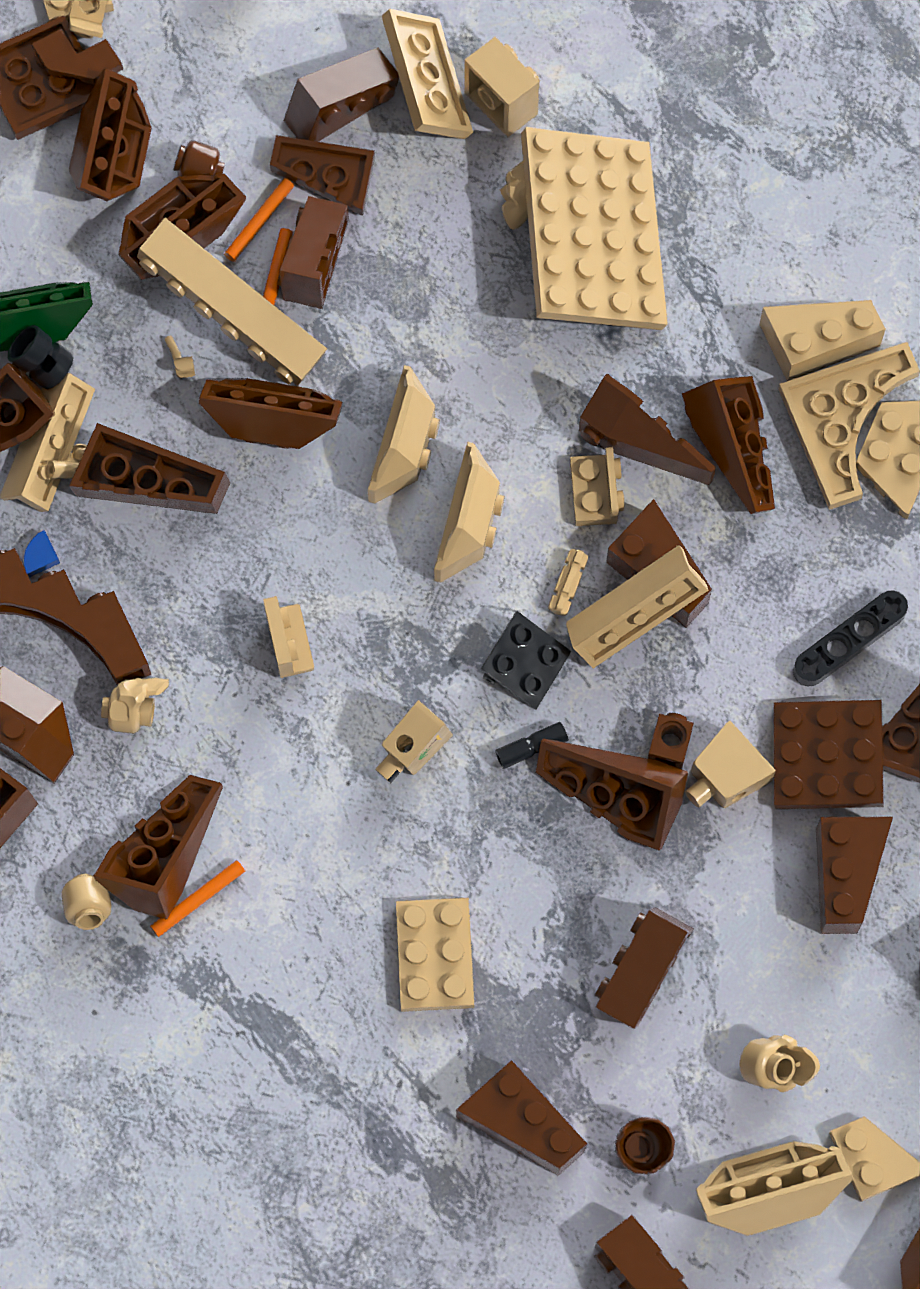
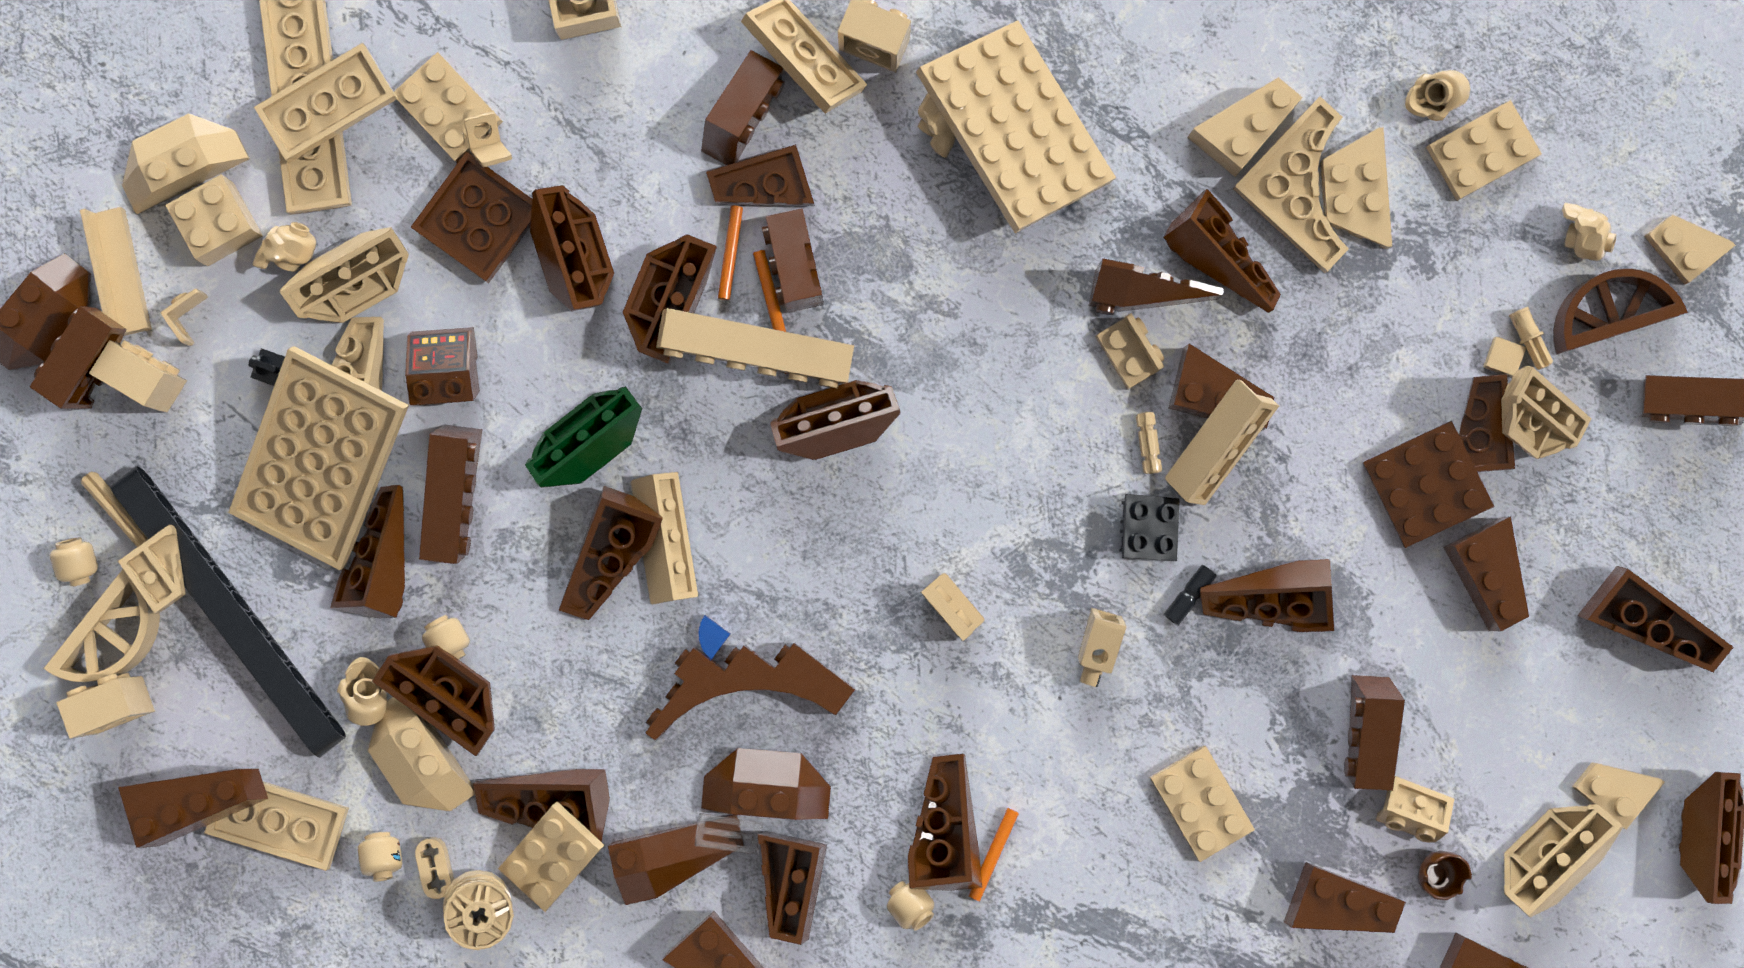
camera: 25 degrees left, 15 degrees up
black wheel [7,325,74,389] -> none
reddish brown tile [32,29,123,85] -> none
tan arm [47,443,87,479] -> none
reddish brown wedge [69,423,230,514] -> none
tan head [101,678,169,734] -> none
tan hand [165,336,195,378] -> none
reddish brown head [173,140,225,176] -> none
tan wedge [368,365,440,504] -> none
tan wedge [434,442,505,582] -> none
reddish brown brick [648,713,694,769] -> none
tan torso [685,721,776,808] -> none
tan head [739,1034,820,1092] -> none
black beam [793,590,908,687] -> none
none -> tan bracket [1376,776,1454,843]

